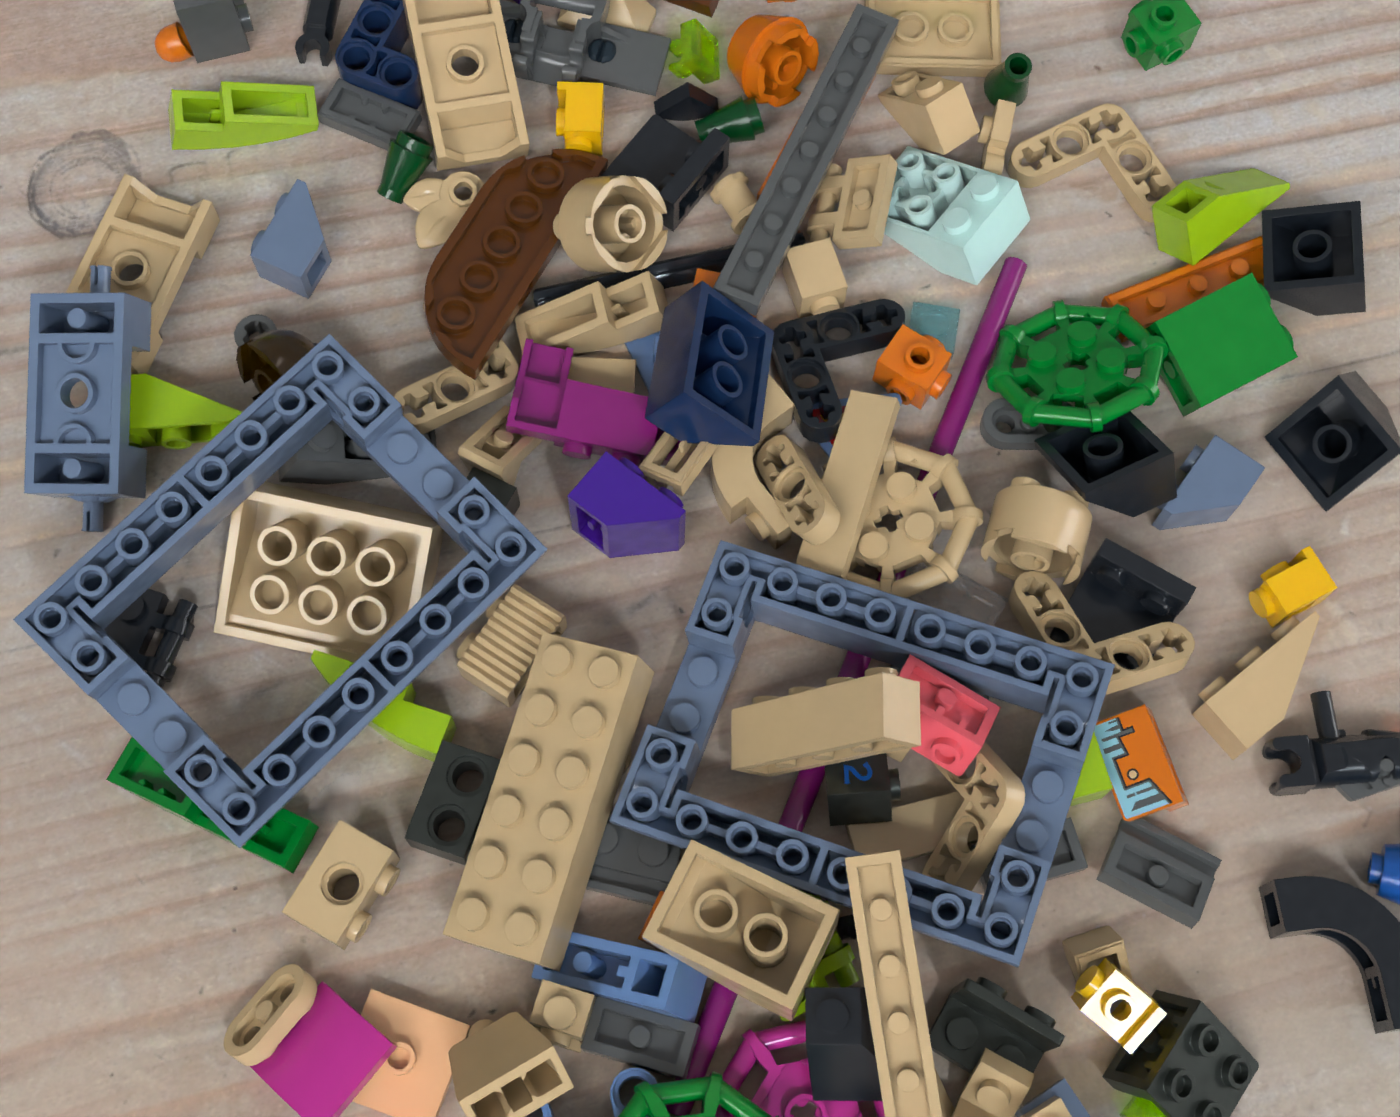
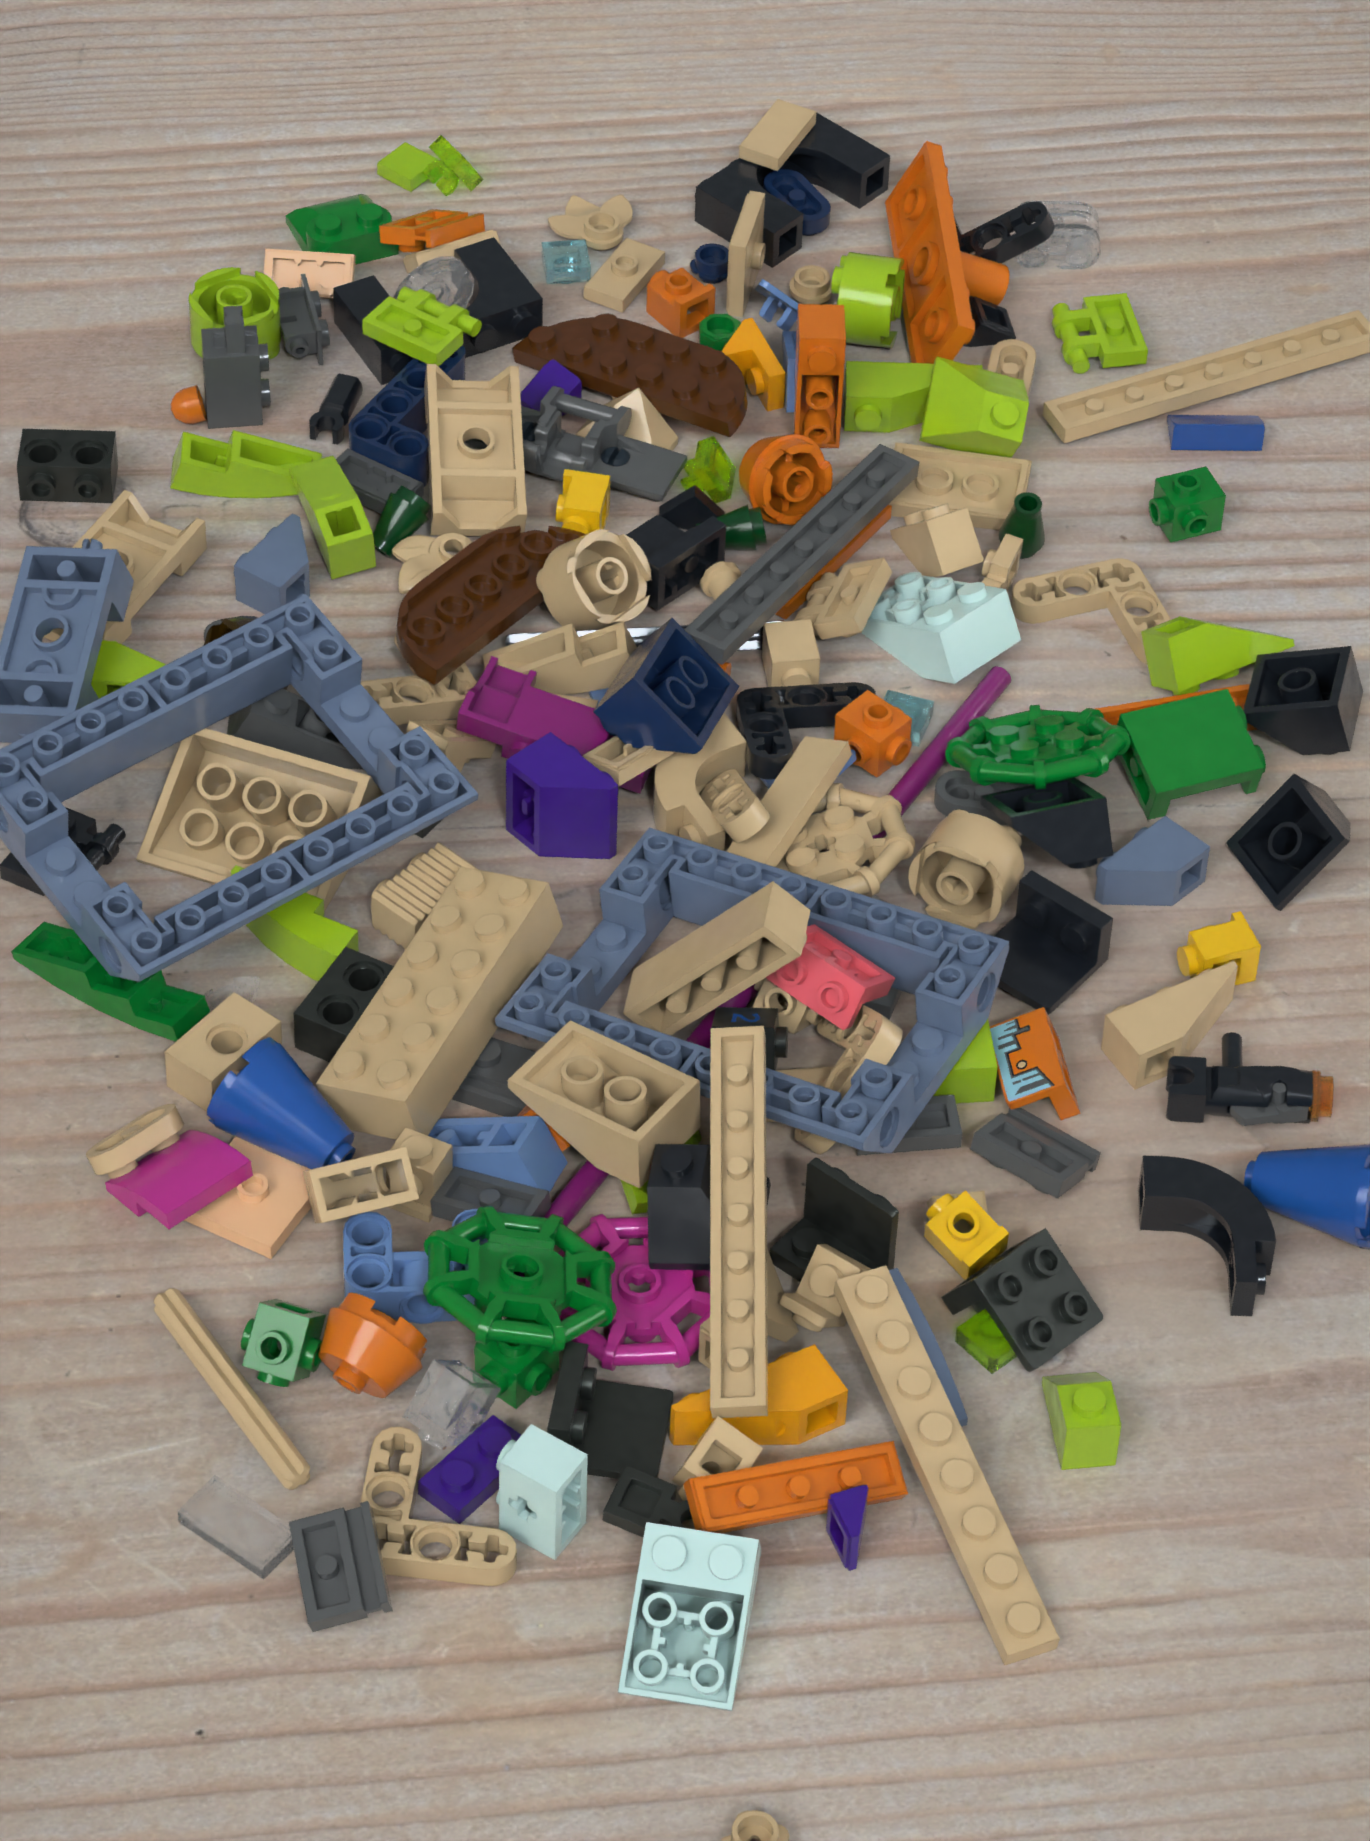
camera: 10 degrees right, 25 degrees down
tan beam [1009,571,1195,695] -> none
none -> pearl dark grey brick [17,429,118,503]
none -> blue cone [207,1037,356,1169]
none -> lime slope [289,455,376,580]

